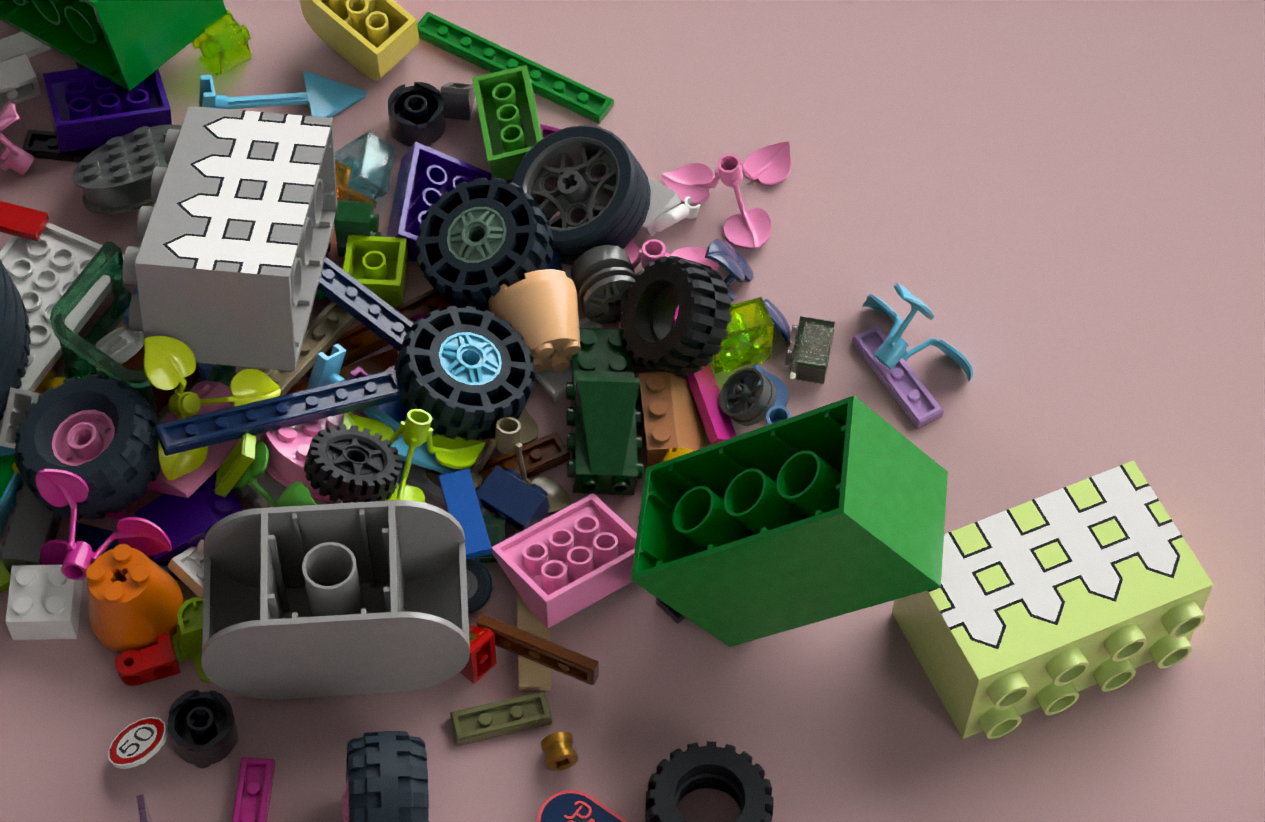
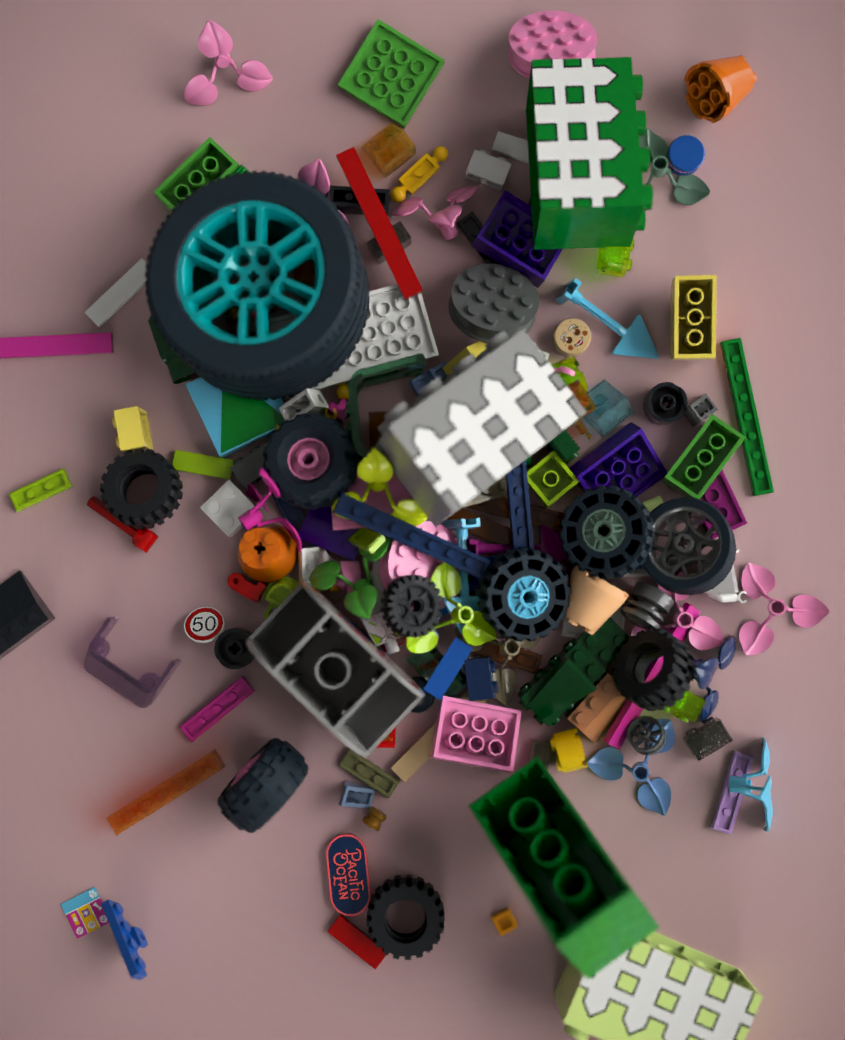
camera: 45 degrees right, 30 degrees up
white tile [89,327,144,371] -> none
reddish brown tile [476,613,599,685] -> none
none -> sand blue slope [338,780,376,809]
none -> light orange tile [491,907,519,936]

